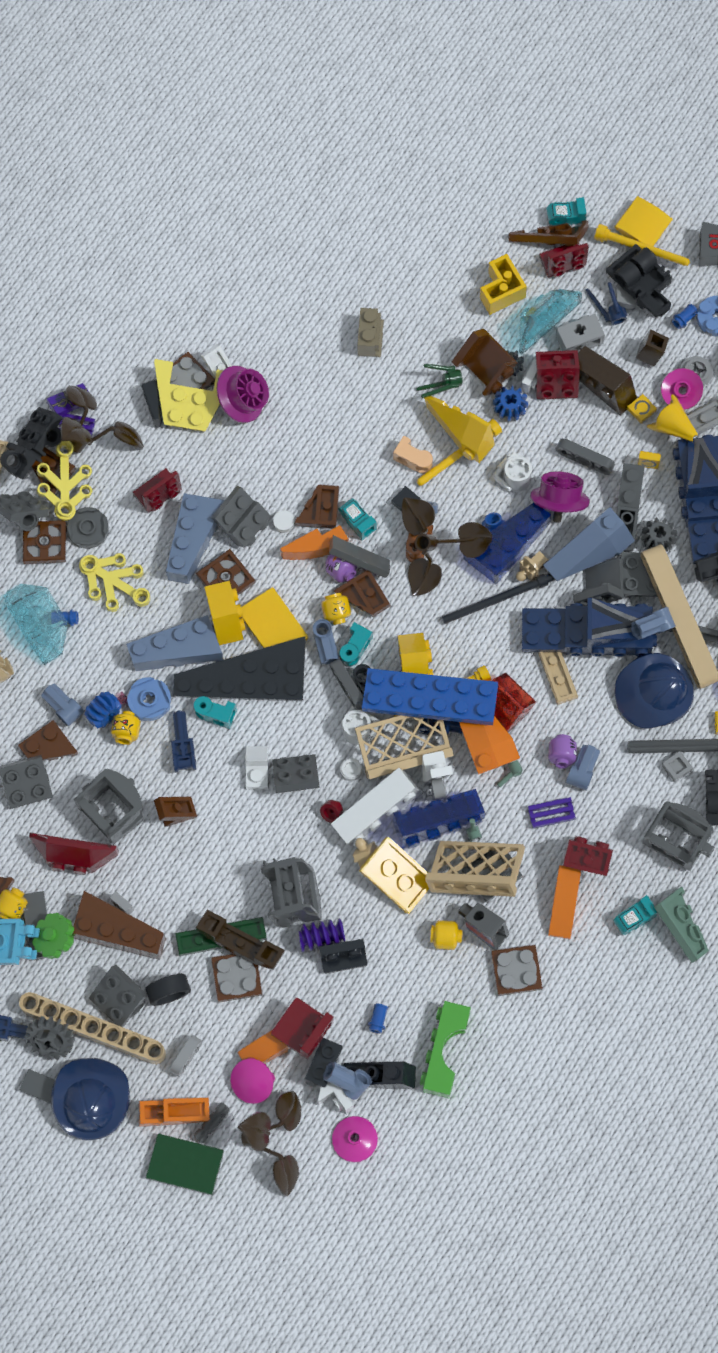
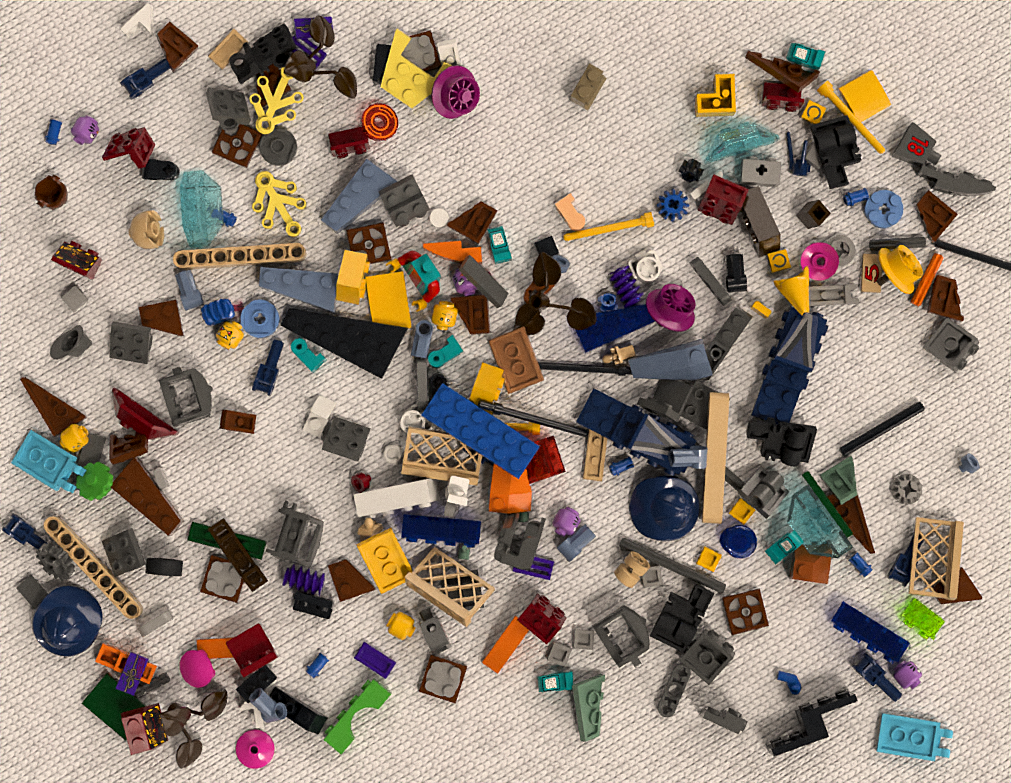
camera: 15 degrees right, 15 degrees up
dark green plant [416,364,463,398] -> none
yellow wedge [424,396,495,463] -> none
reddish brown panel [451,329,518,396] -> none
dark grey gear [641,517,677,551] -> none
none -> reddish brown wing [109,434,148,465]
none -> dark purple tile [116,652,149,696]
none -> slope [121,703,168,755]
none -> tan beam [173,243,307,270]
none -> reddish brown wing [328,559,376,602]
none -> dark purple tile [354,641,397,679]
none -> clear red tile [360,103,398,141]
none -> torso [386,251,441,312]
none -> black bar [478,400,587,437]
none -> medium nougat tile [488,327,544,394]
none -> dark grey animal [494,513,546,570]
none -> light grey tile [547,642,572,667]
none -> light grey tile [574,629,594,650]
none -> dark purple piece [608,265,644,309]
none -> blue pin [608,456,634,476]
none -> tan wheel [614,551,650,588]
none -> black piece [726,254,747,293]
none -> yellow tile [801,100,826,124]

